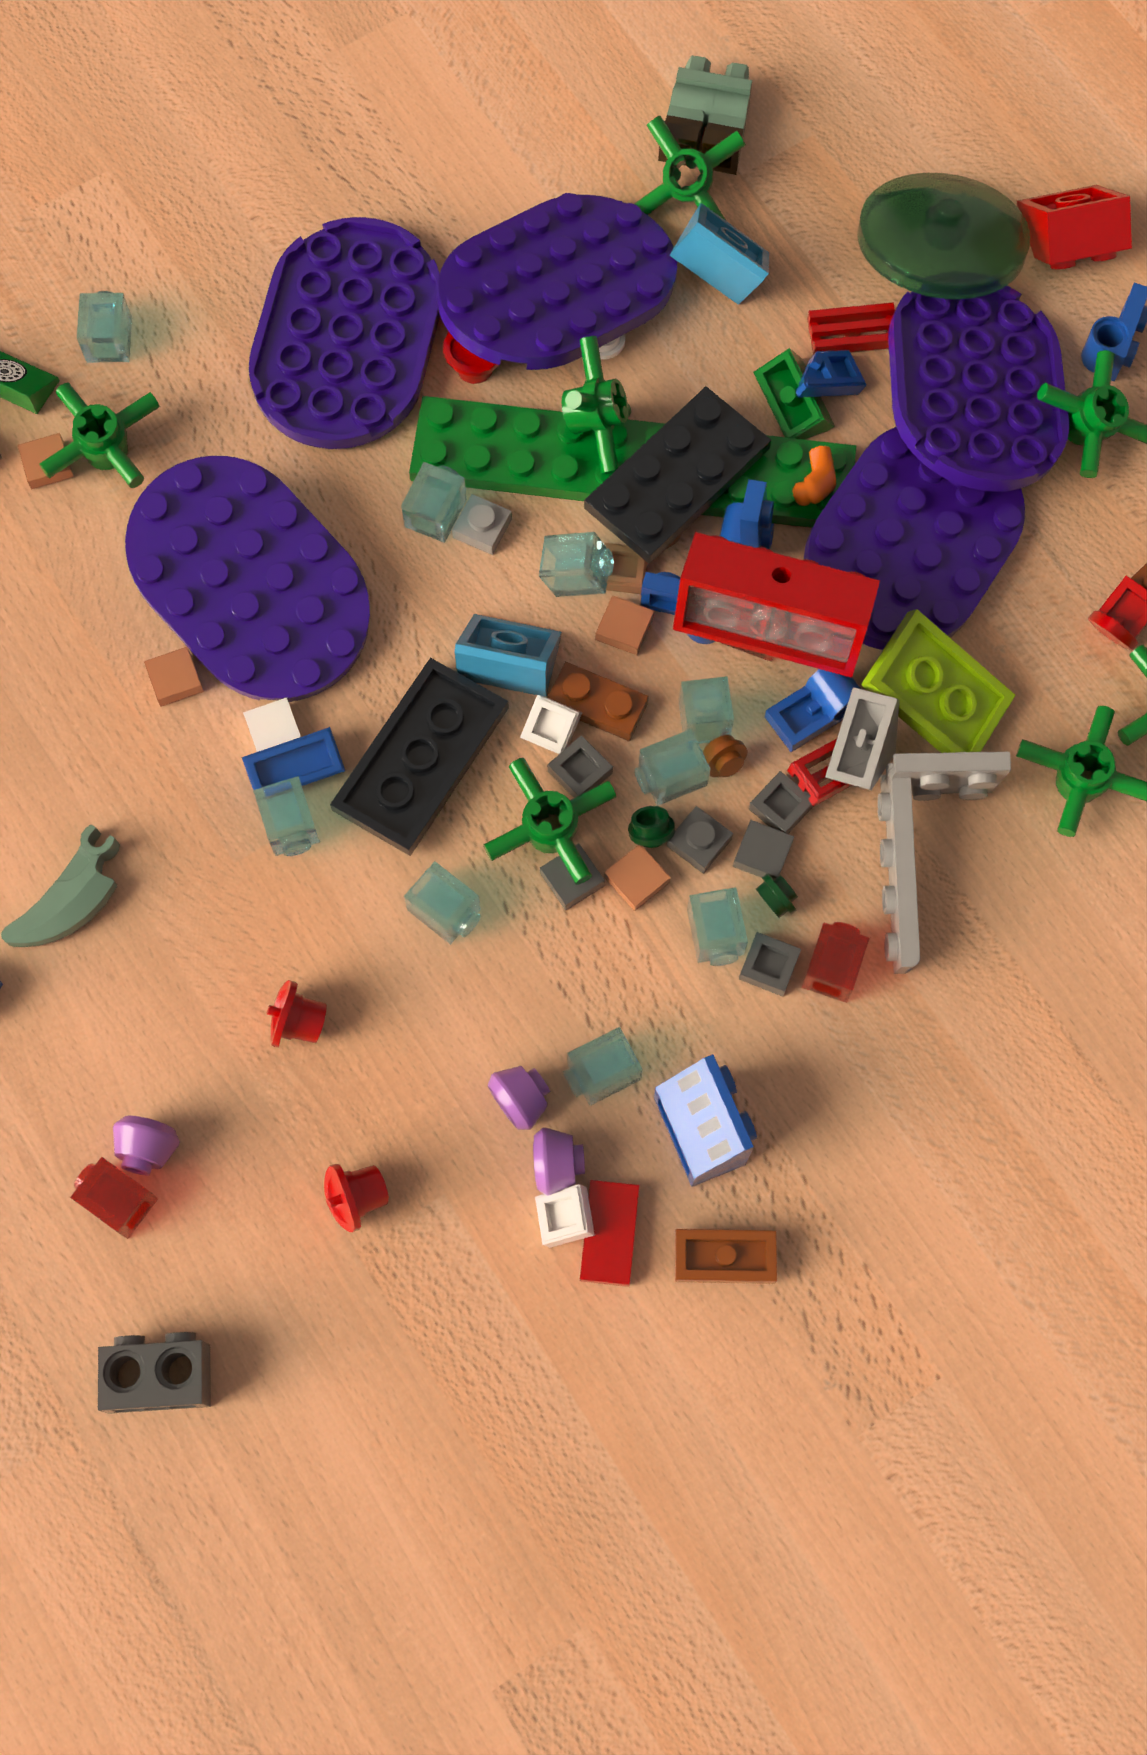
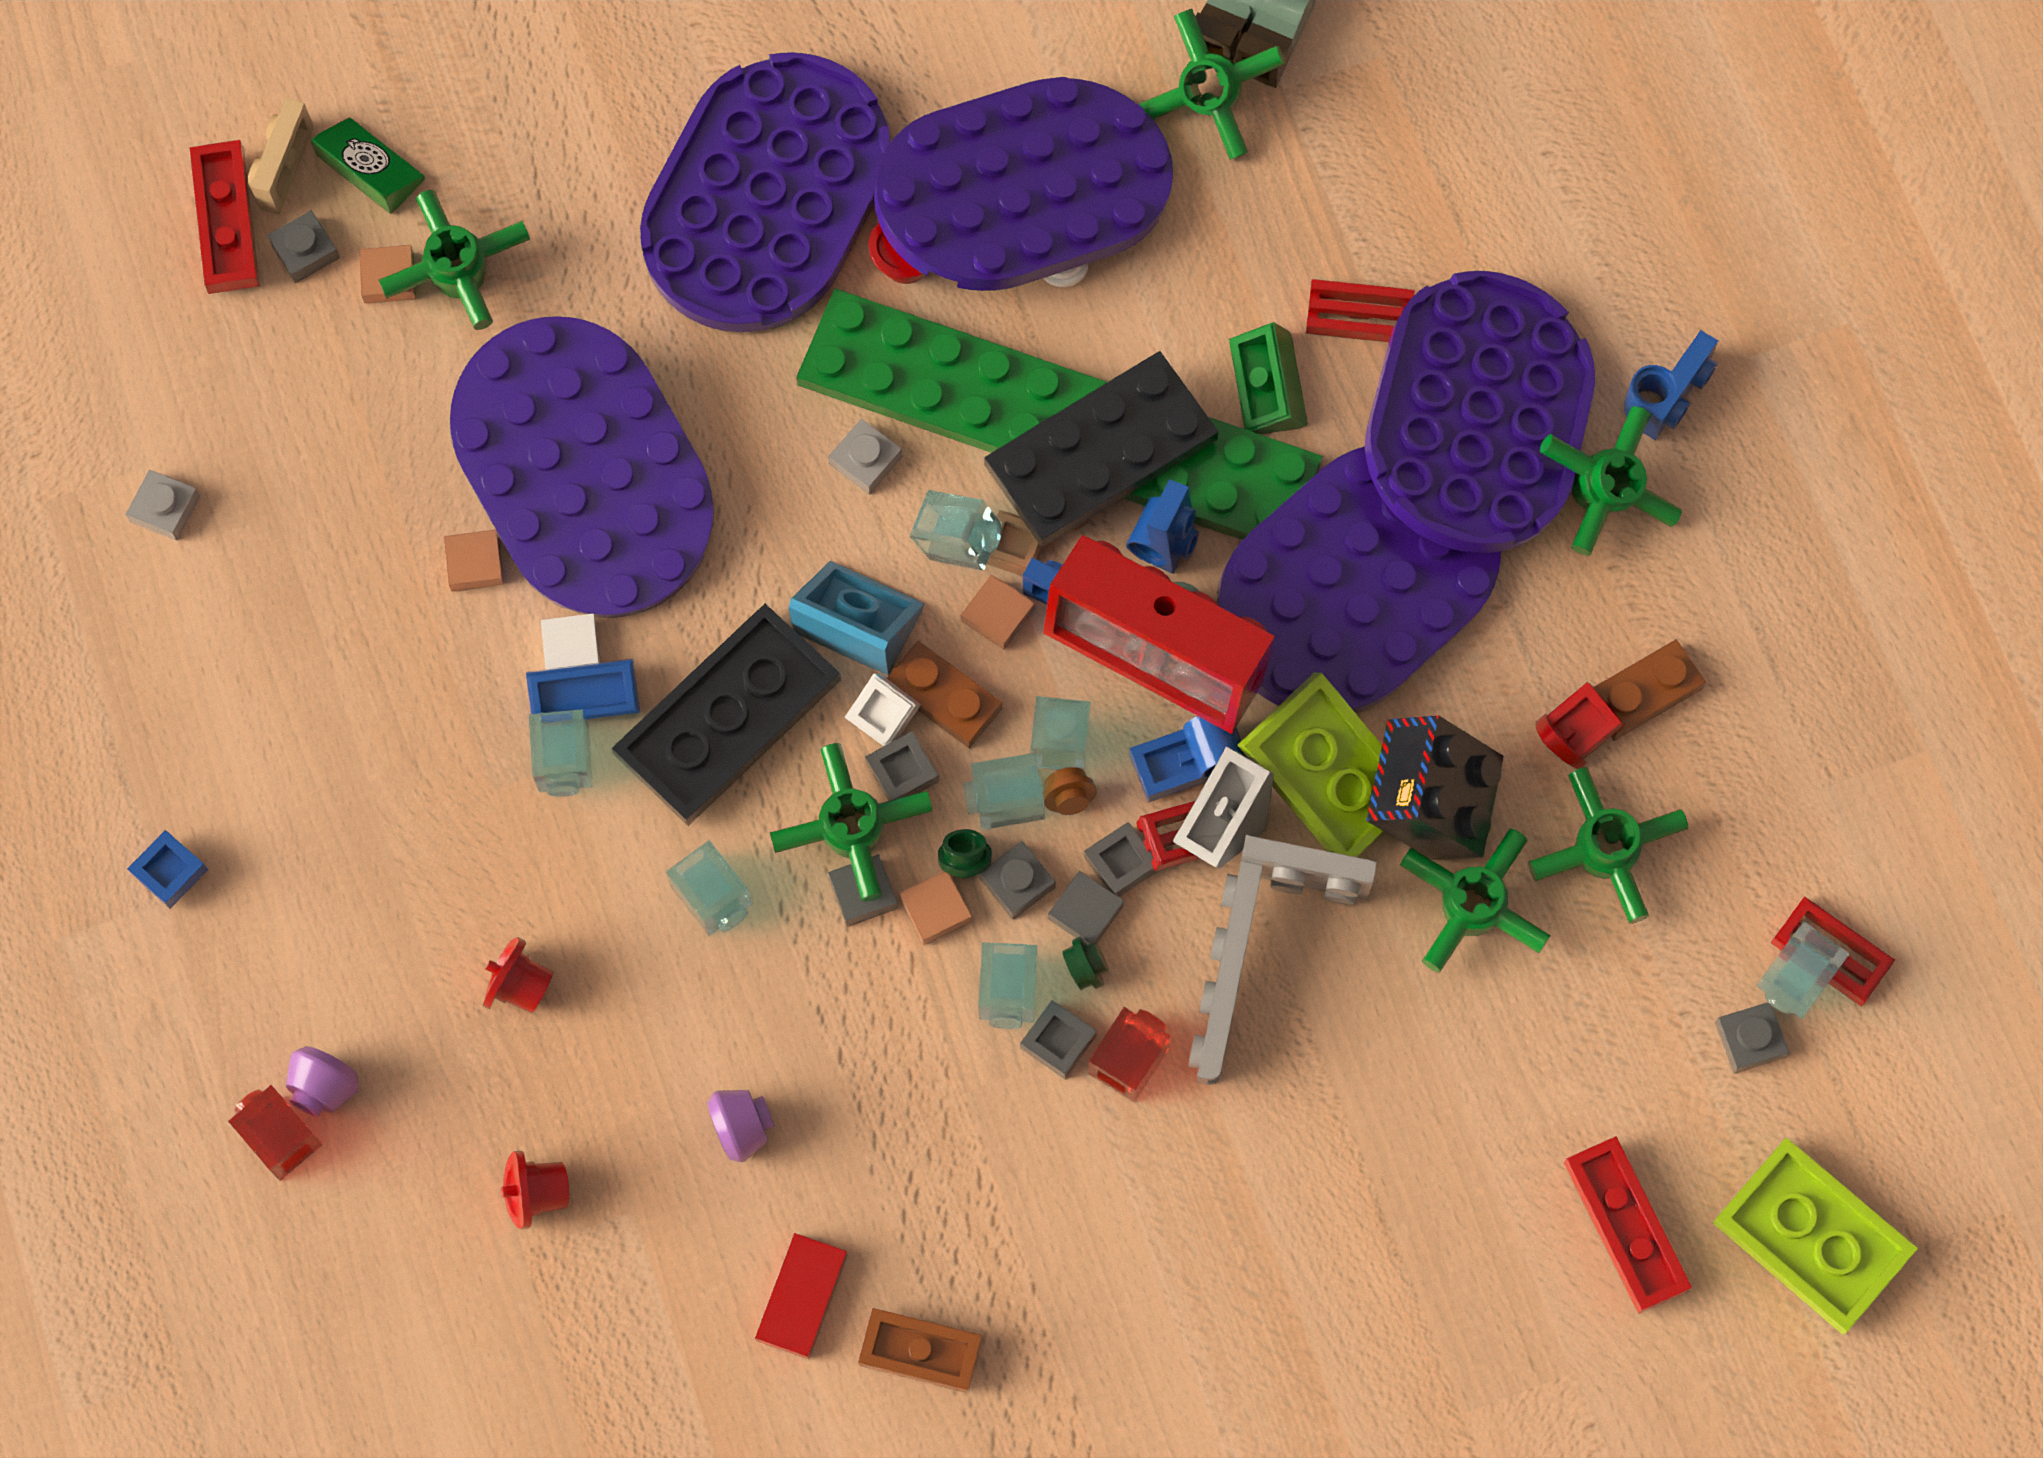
camera: 15 degrees right, 0 degrees up
sand green piece [1,824,120,947] -> none
clear light blue brick [77,291,132,363] -> none
dark grey brick [98,1332,211,1414] -> none
clear light blue brick [401,462,467,543] -> none
medium lavender cone [533,1128,585,1196] -> none
white tile [535,1184,595,1248] -> none
green bar [561,336,631,474] -> none
clear light blue brick [563,1027,643,1106] -> none
slope [654,1054,757,1187] -> none
dark azure slope [670,203,769,305] -> none
orange arm [793,446,836,506] -> none
blue tile [796,350,867,397] -> none
clear green dish [857,173,1031,299] -> none
red slope [1017,185,1132,269] -> none
none -> black brick [1366,715,1504,860]

